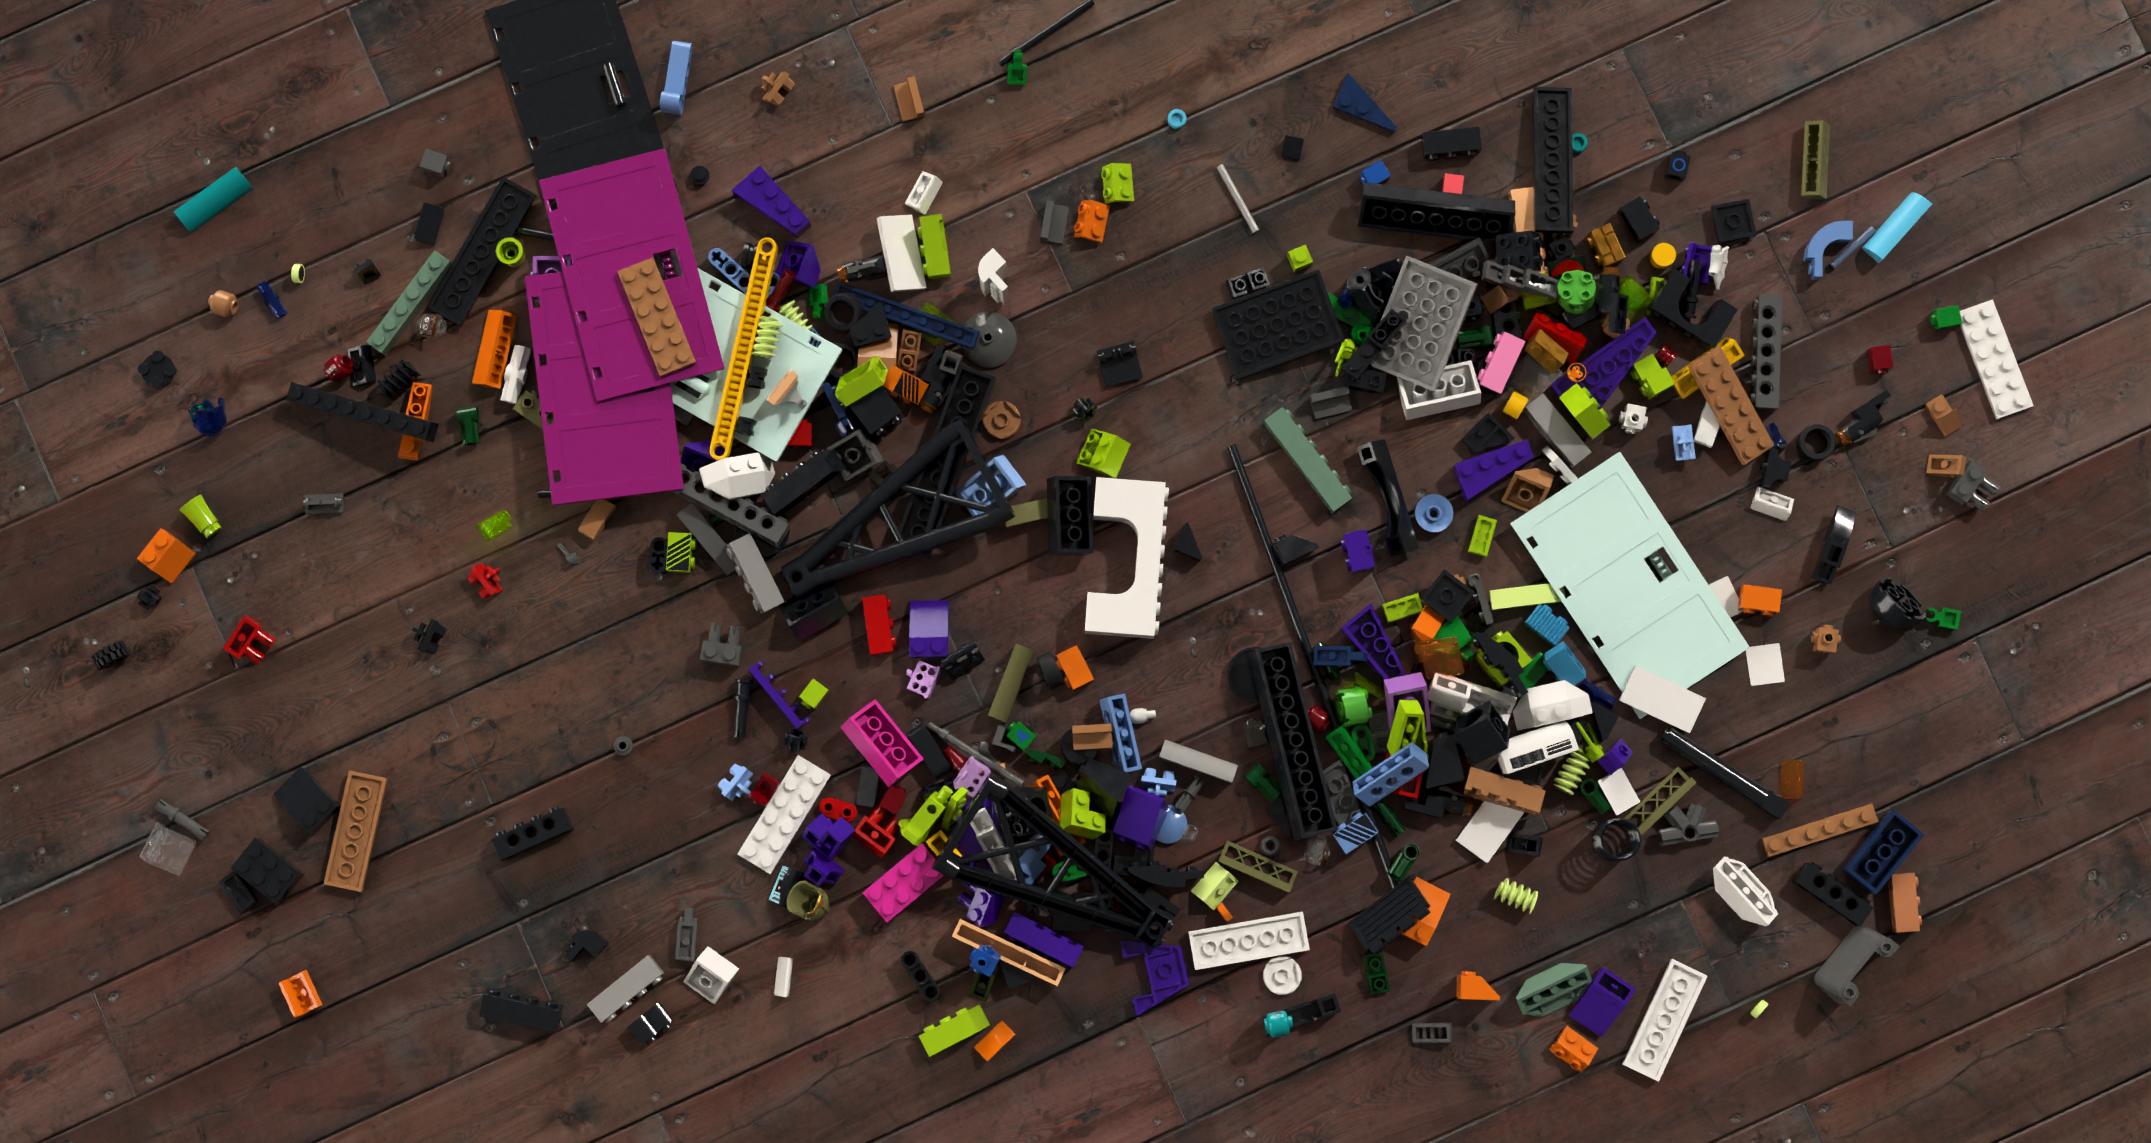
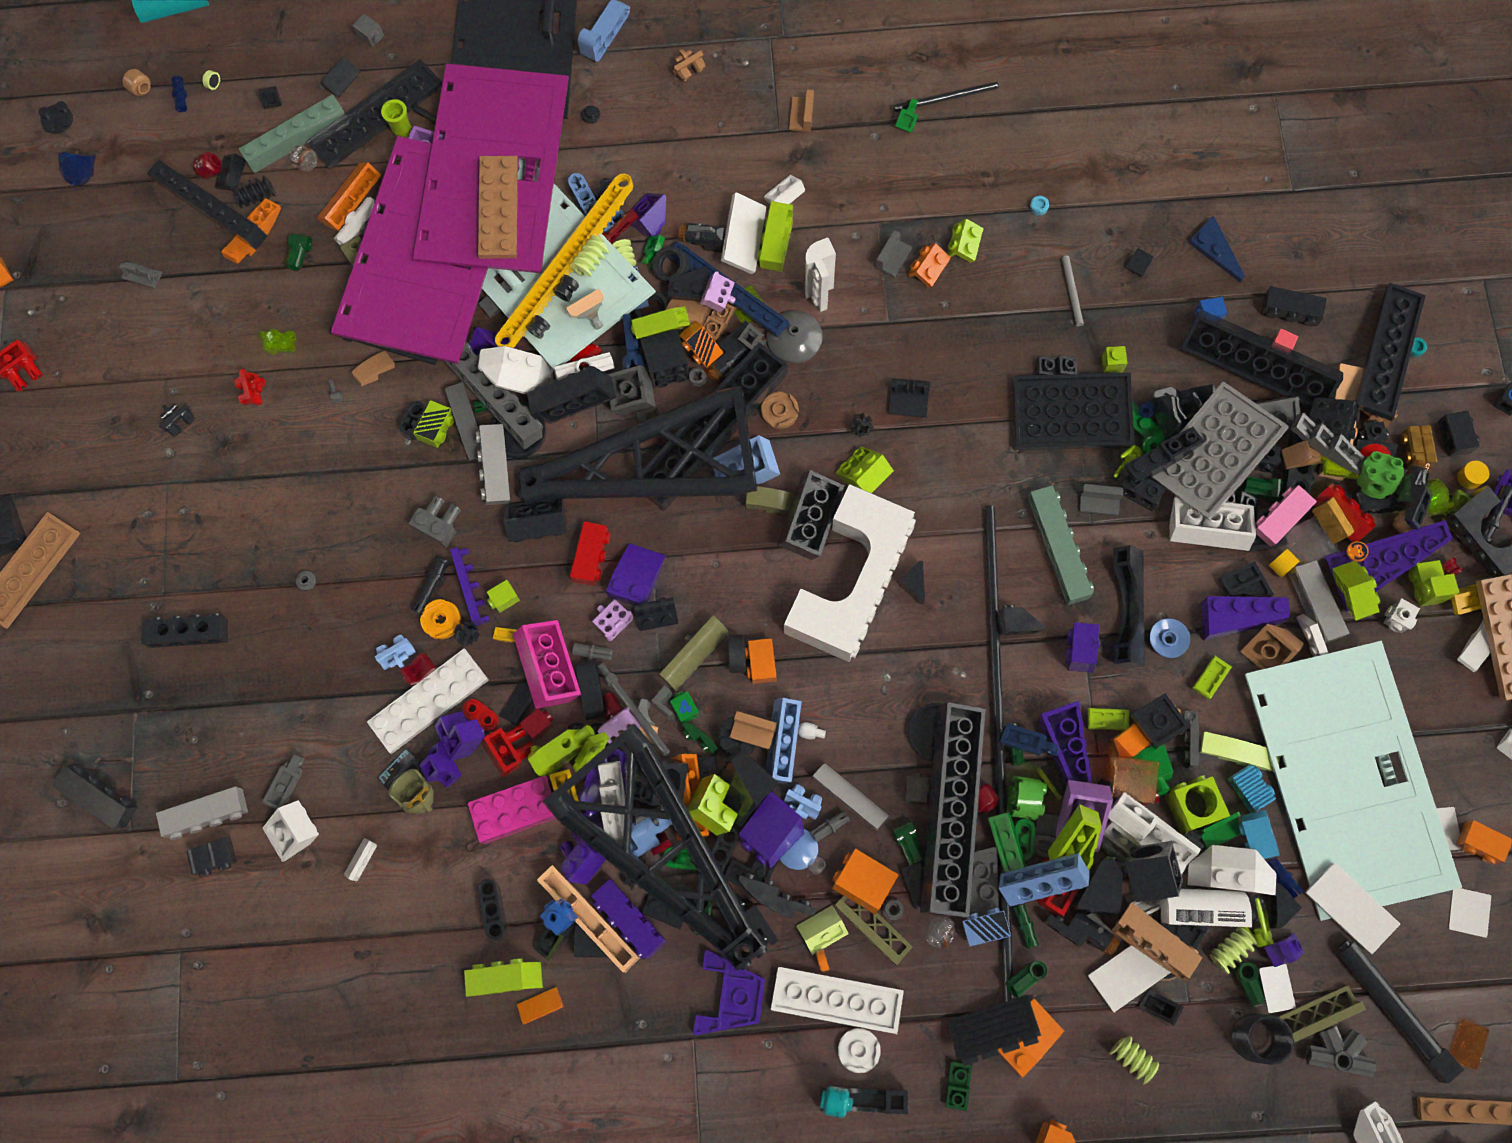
camera: 25 degrees right, 10 degrees down
lime plant [179,495,221,539] -> none
black brick [565,930,610,962] -> none
dark purple wedge [731,166,812,238] -> none
black slope [1472,632,1528,697] -> none
light blue hips [1672,425,1696,461] -> none
none -> light orange plate [420,599,461,639]
none -> yellow piece [493,627,517,643]
none -> white piece [554,352,614,380]
none -> dark grey axle [572,643,613,661]
none -> dark grey bush [689,368,706,387]
none -> lavender piece [700,271,736,312]
none -> orange brick [832,848,899,915]

